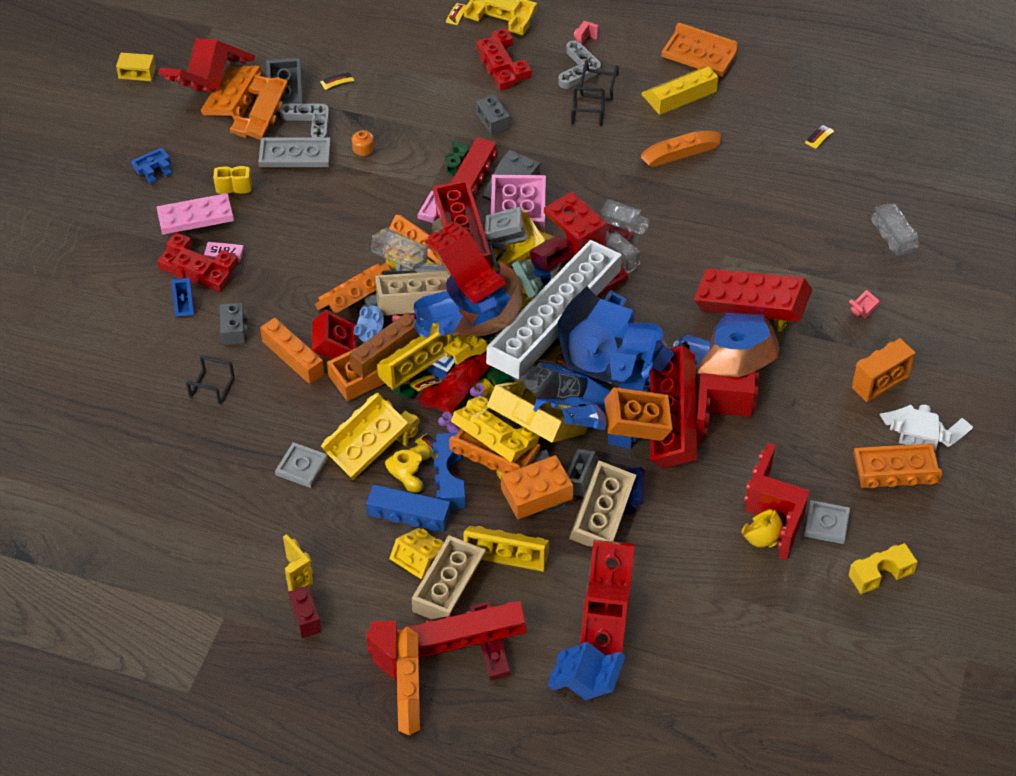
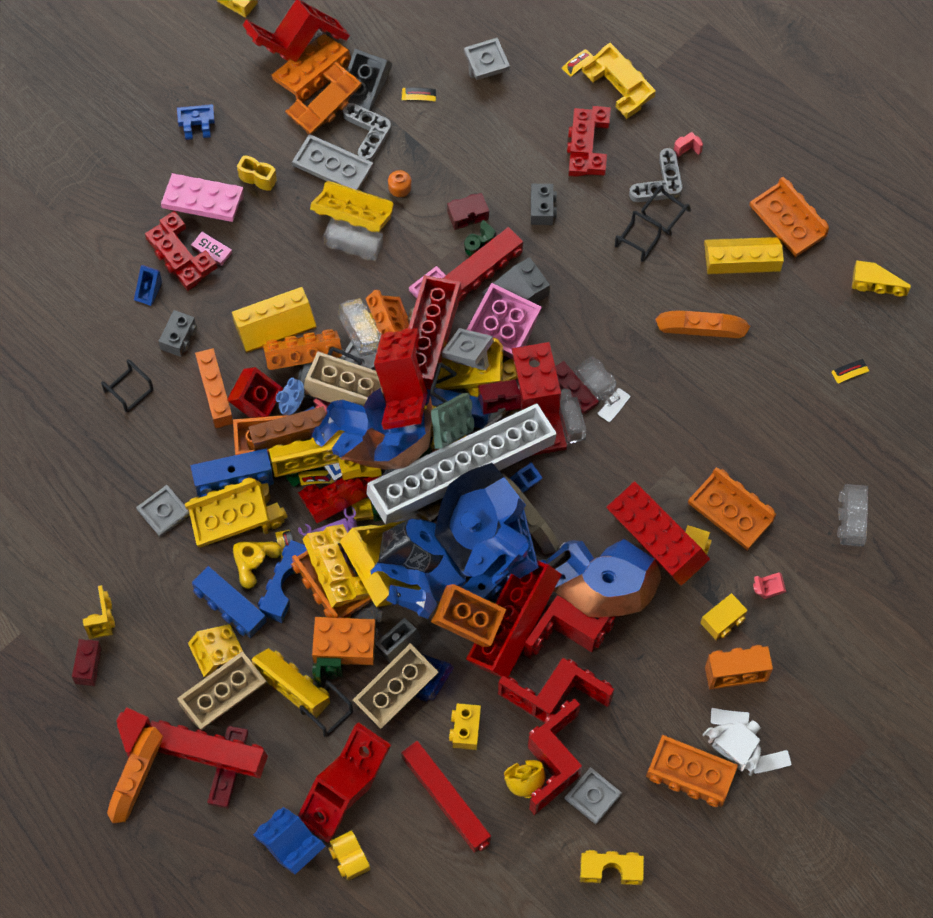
camera: 25 degrees right, 15 degrees up
none -> blue brick [190,448,274,497]
none -> yellow slope [232,287,317,353]
none -> black piece [299,680,353,737]
none -> yellow bracket [310,181,394,232]
none -> dark green bracket [312,657,343,687]
none -> clear brick [323,217,383,261]
none -> yellow brick [328,831,370,881]
none -> red brick [401,741,491,853]
none -> dark red brick [447,193,489,230]
none -> yellow brick [449,703,481,750]
none -> light grey bracket [464,38,510,80]
none -> red bracket [498,658,614,723]
none -> white sticker [598,388,630,422]
none -> orange bracket [687,467,776,551]
none -> yellow brick [701,593,748,640]
none -> yellow slope [852,261,911,296]

